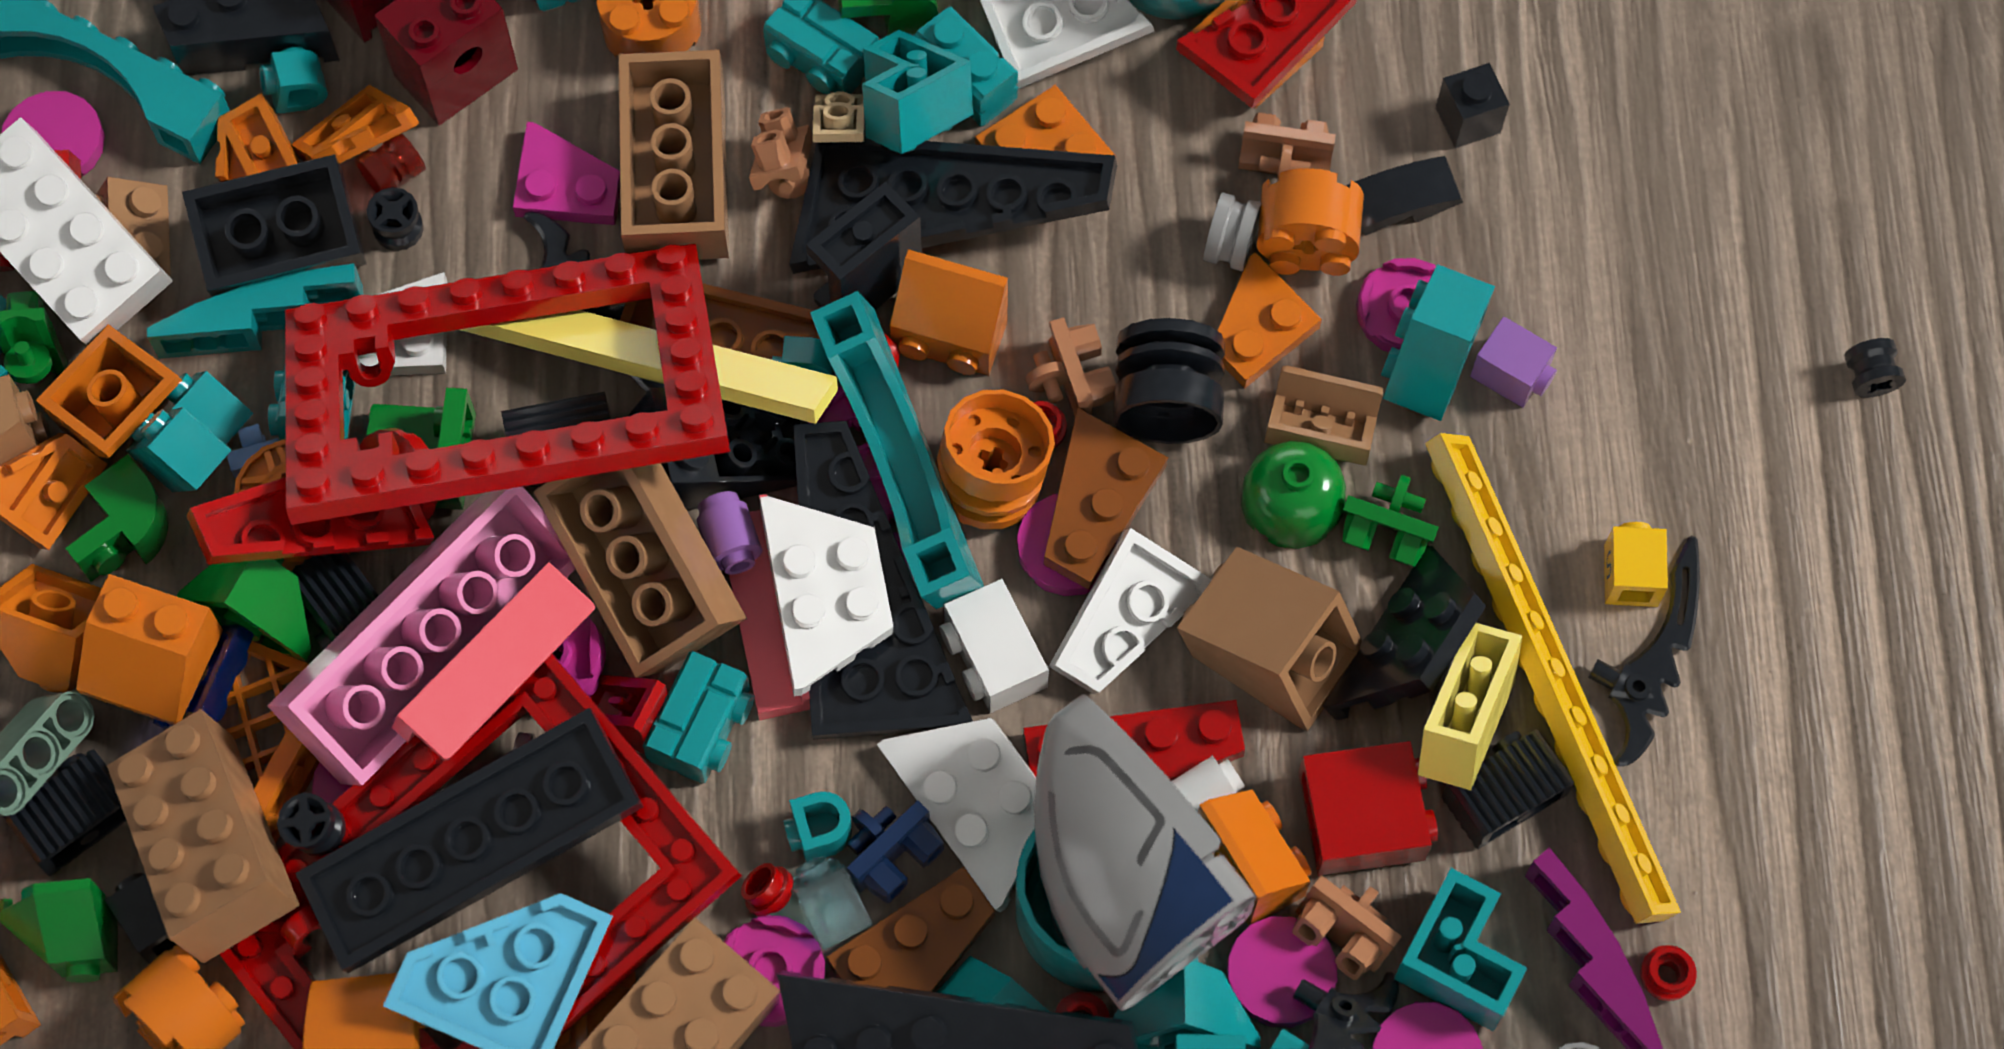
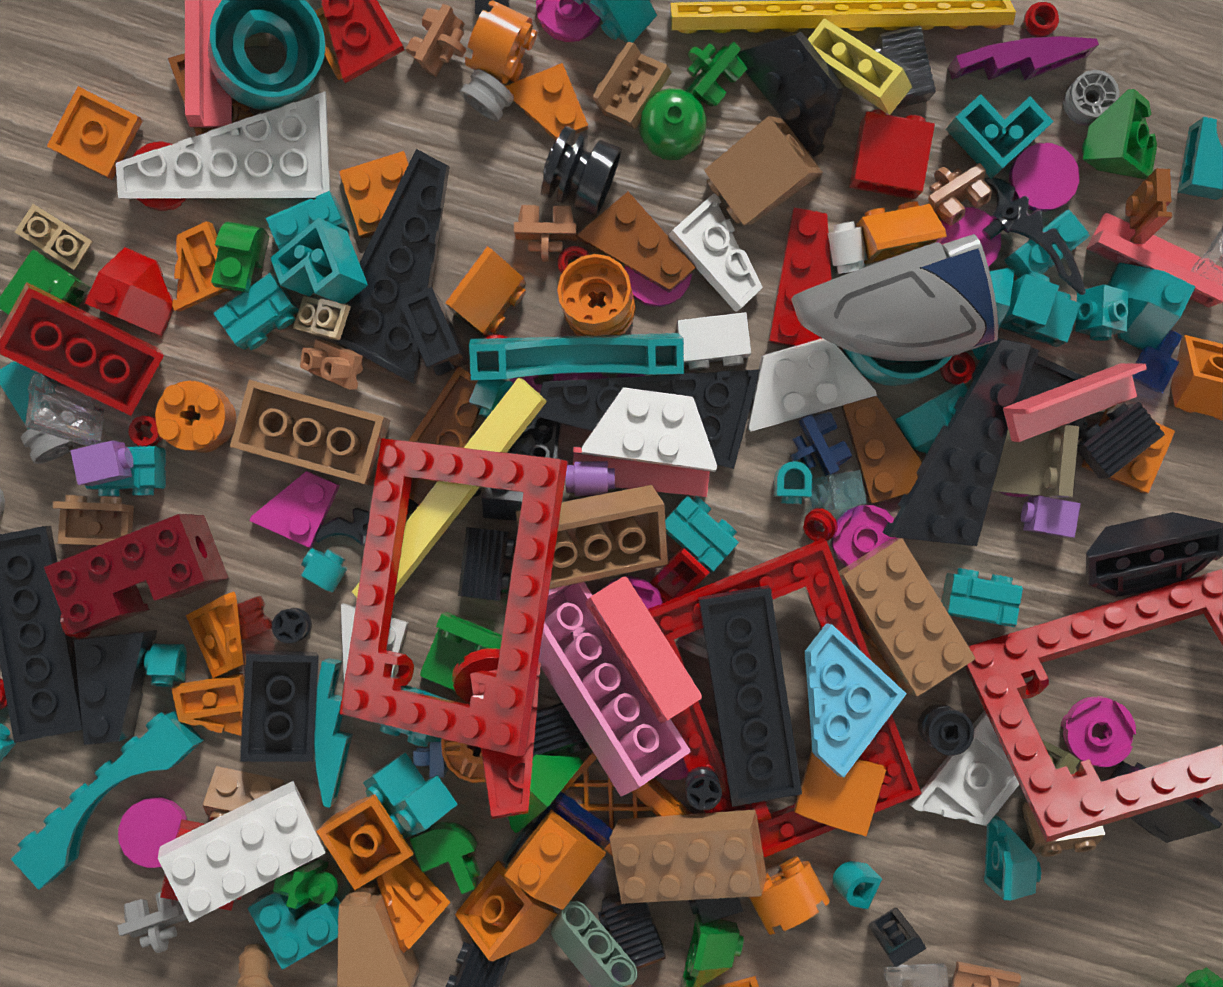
camera: 70 degrees left, 20 degrees up
none -> teal plate [301,548,348,593]

